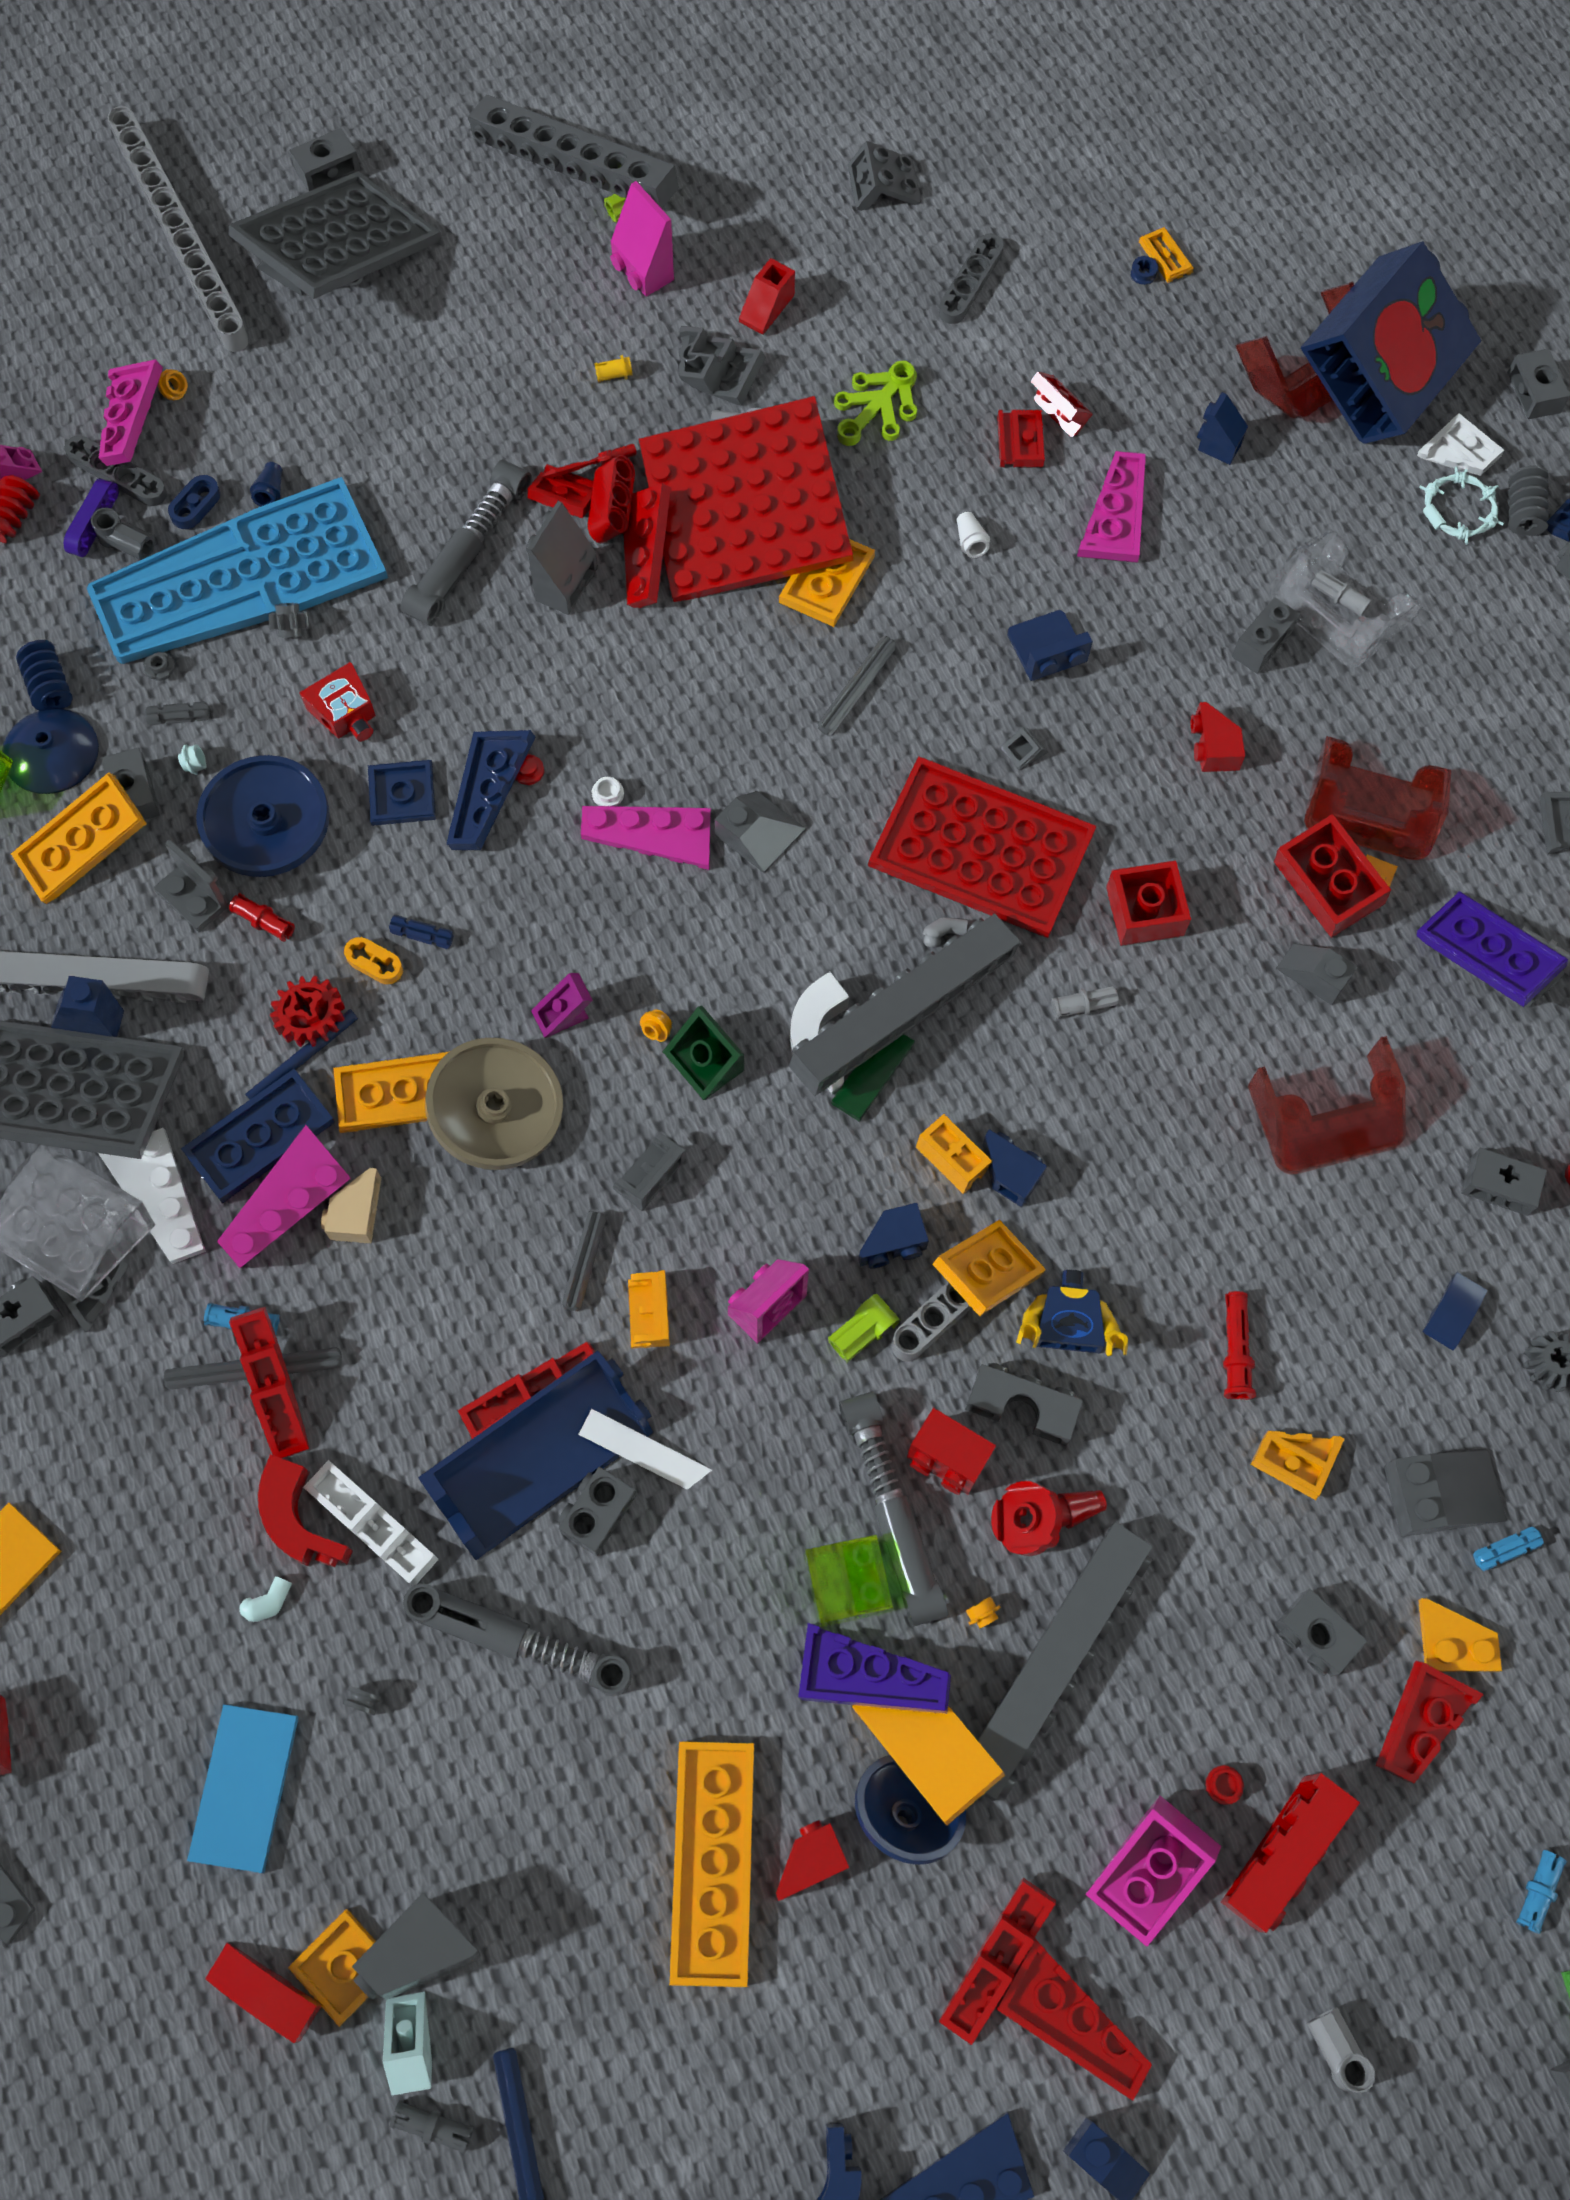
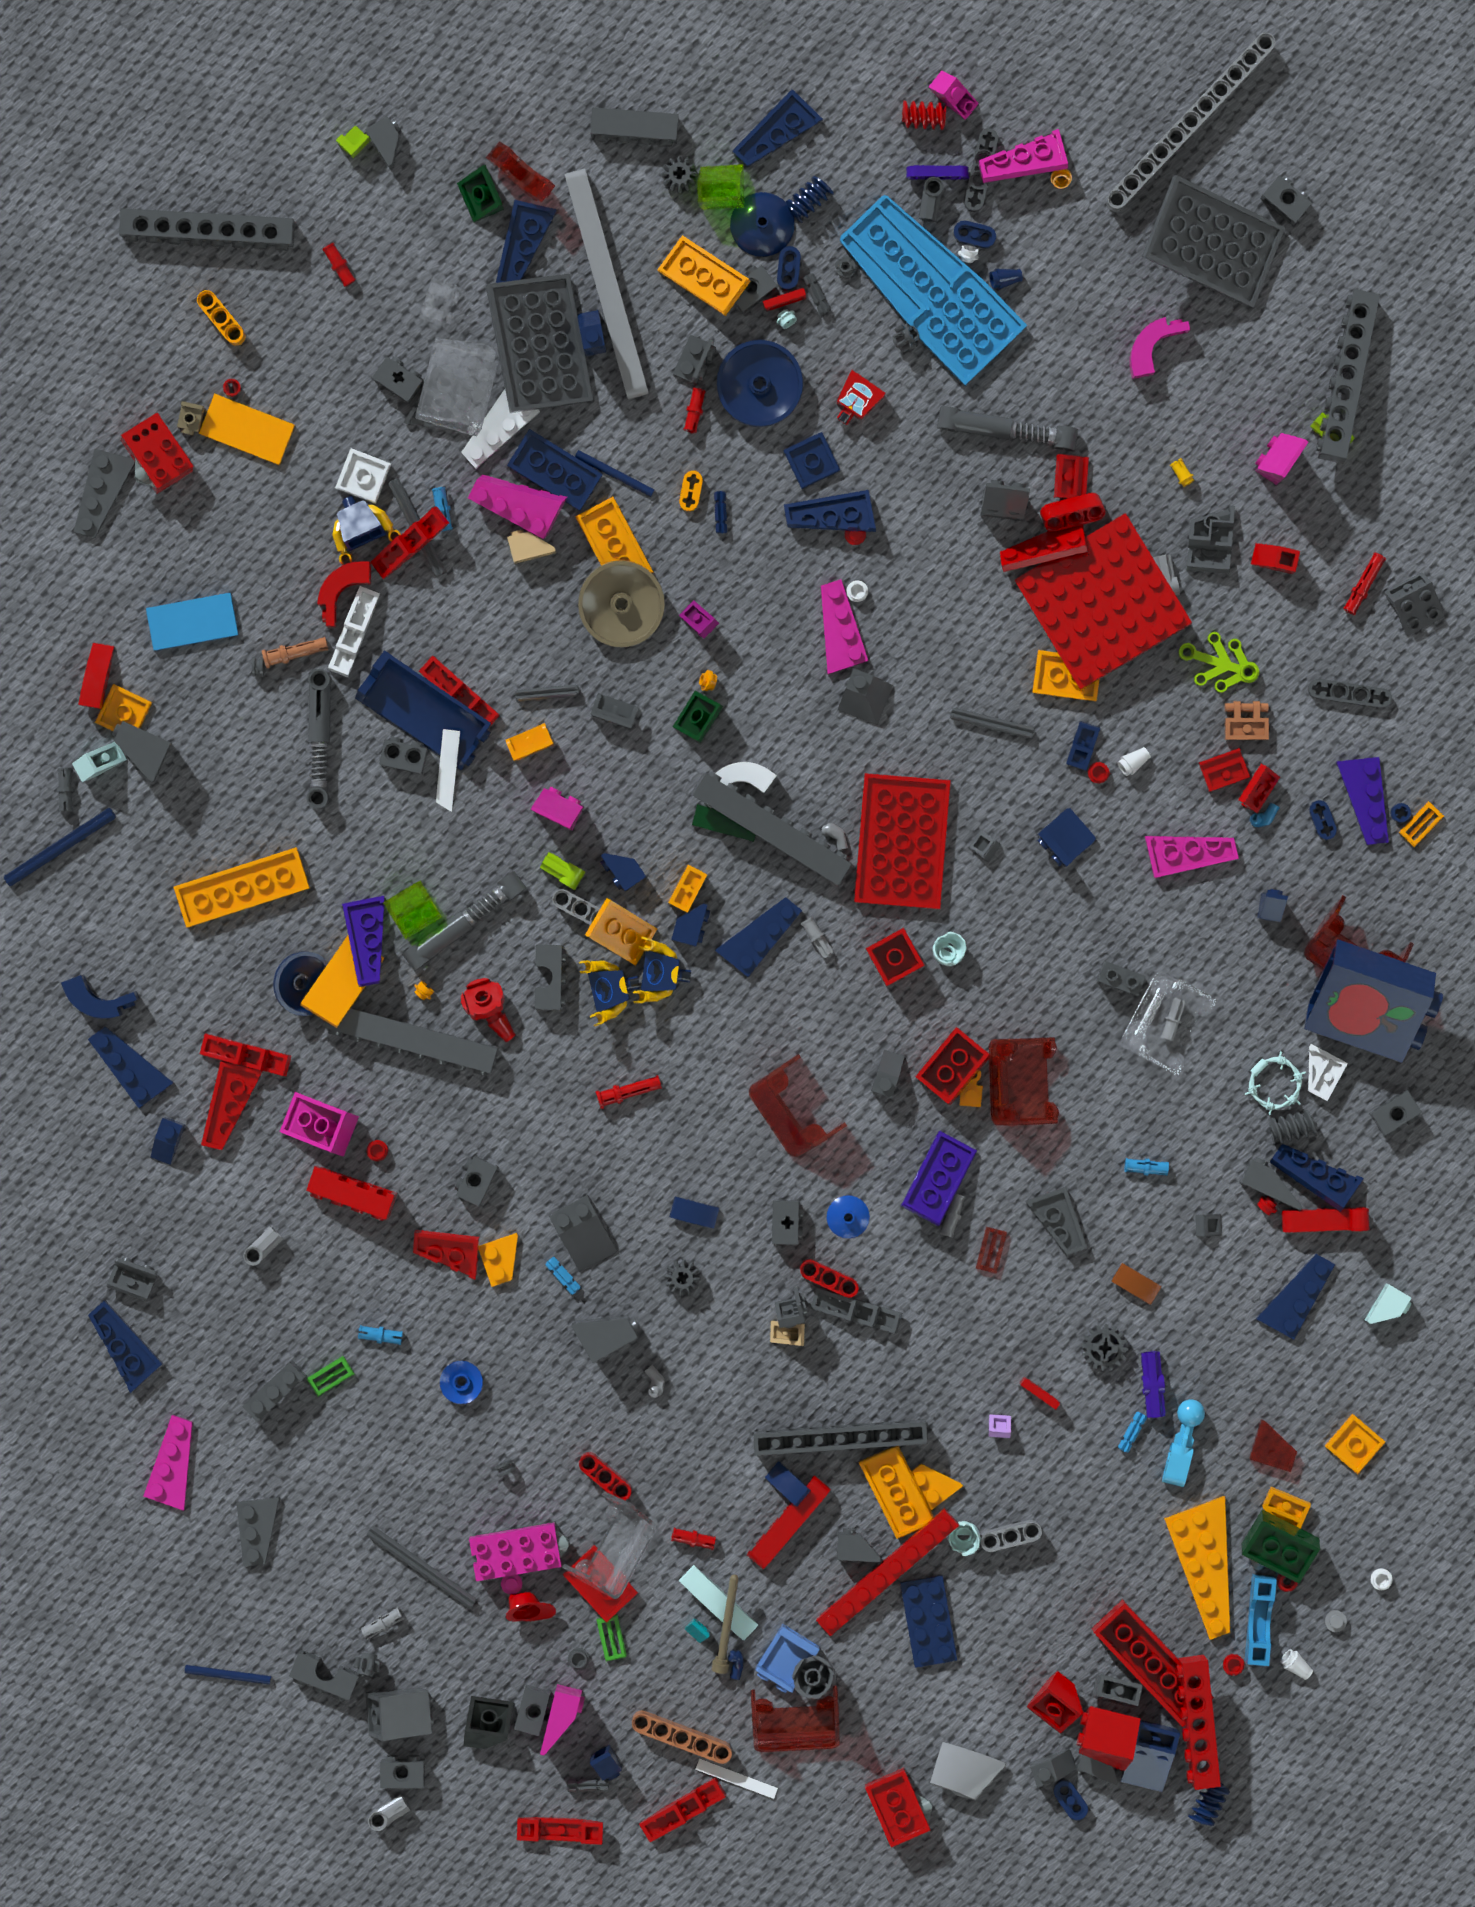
camera: 70 degrees right, 20 degrees up
light aqua arm [240,1576,292,1622] -> none
red gear [270,976,345,1047] -> none
red sword [541,443,637,478] -> none
red slope [775,1820,849,1901] -> none
red brick [907,1407,996,1495] -> none
red slope [1190,702,1245,772] -> none
light orange wing [1250,1431,1344,1500] -> none
none -> nougat pin [262,637,329,669]
none -> torso [332,496,401,565]
none -> white plate [335,448,391,504]
none -> torso [633,937,691,1004]
none -> dark blue wing [715,897,802,977]
none -> red tile [763,288,806,312]
none -> dark blue plate [777,246,801,291]
none -> blue dish [827,1196,870,1238]
none -> light aqua hair [932,932,967,966]
none -> white plate [958,245,979,263]
none -> dark blue slope [1066,721,1100,771]
none -> red plate [1088,762,1109,784]
none -> dark azure pin [1124,1158,1169,1176]
none -> dark pink arch [1129,317,1190,379]
none -> nougat plate [1224,701,1269,740]
none -> dark azure arm [1250,803,1280,828]
none -> dark blue beam [1309,800,1337,840]
none -> dark purple wing [1336,757,1389,845]
none -> red pin [1343,552,1386,615]

